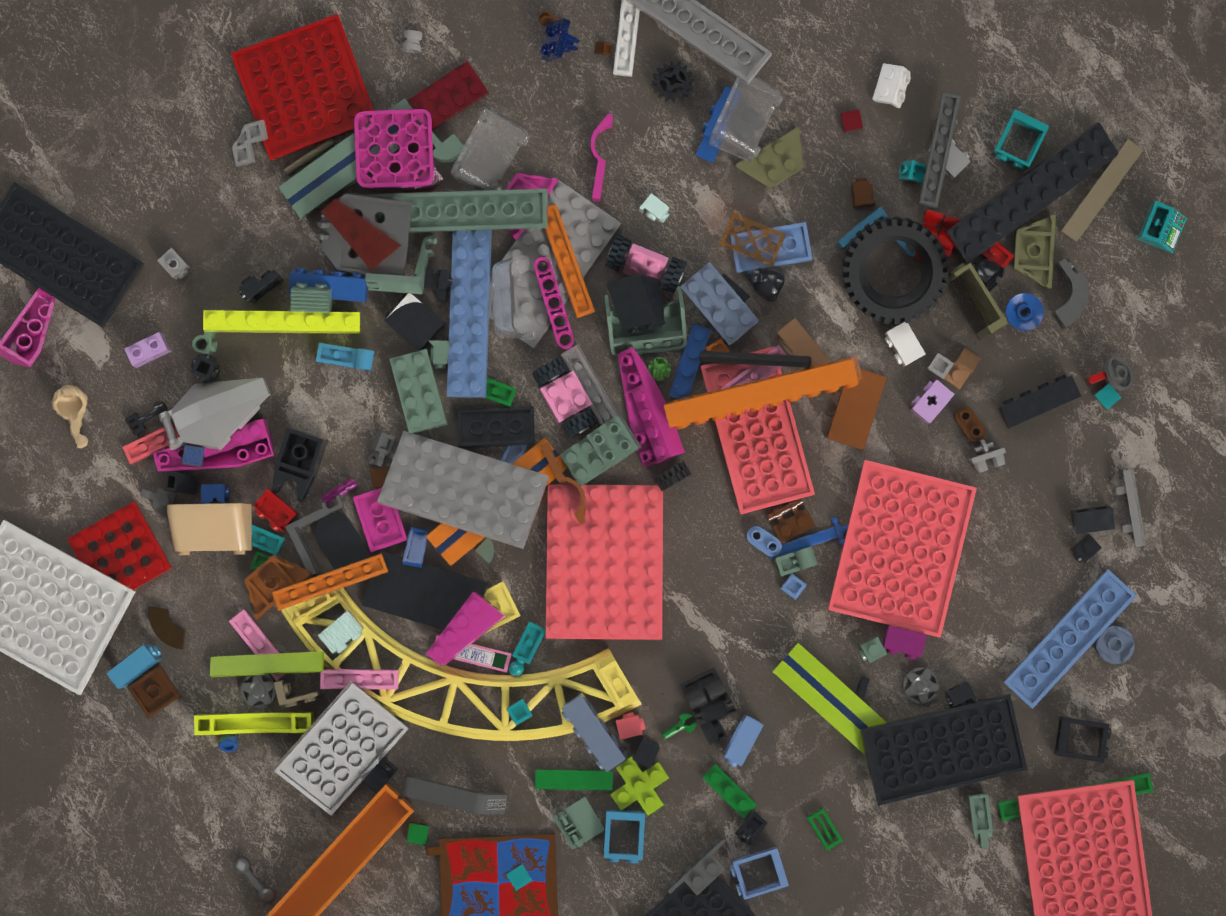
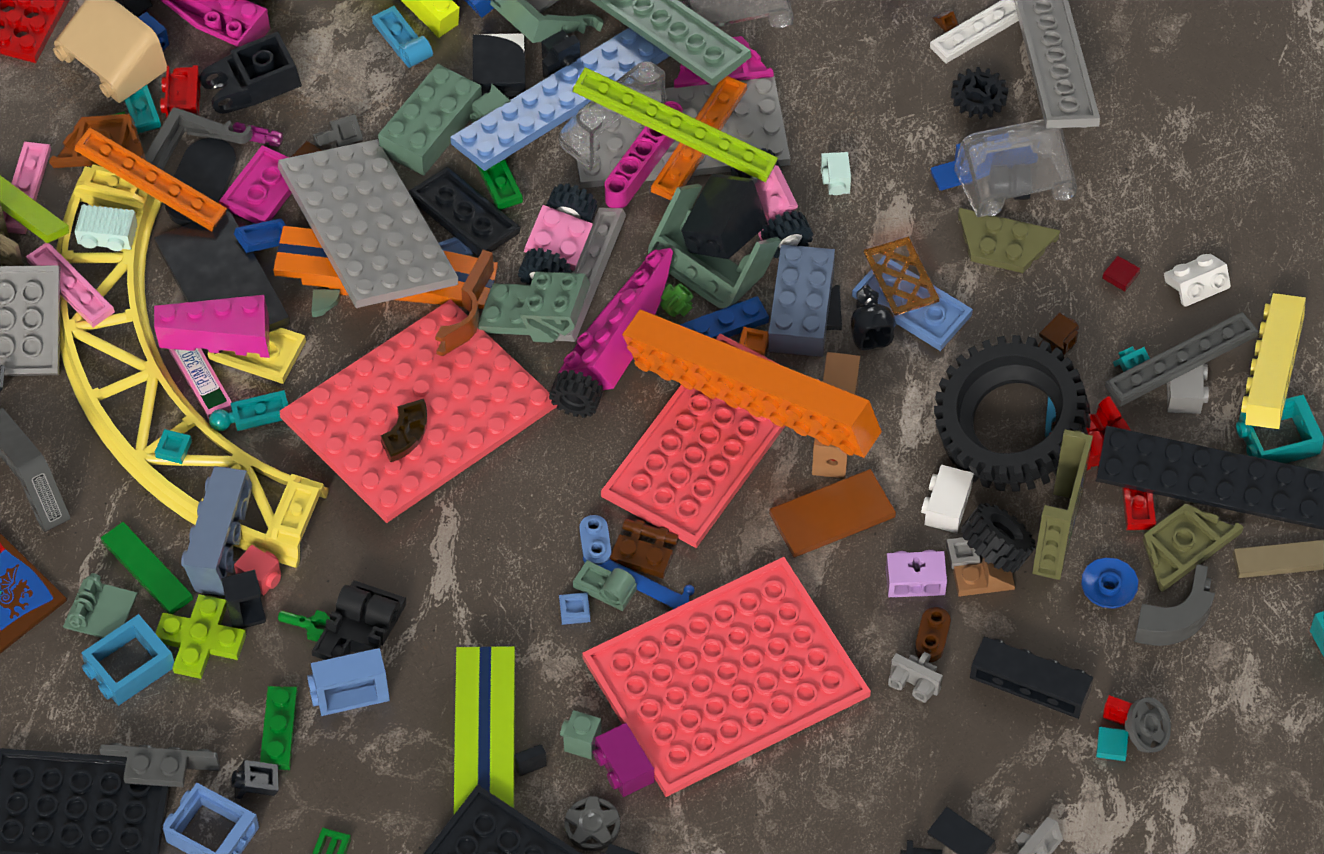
camera: 45 degrees right, 30 degrees down
dark pink piece [591,114,613,202] -> none
black axle [699,351,812,368] -> none
black cylinder [972,259,1005,293] -> none
none -> dark brown tile [381,399,427,462]
none -> lime tile [573,67,778,183]
none -> black tyre [961,503,1036,573]
none -> light yellow brick [1241,293,1306,429]

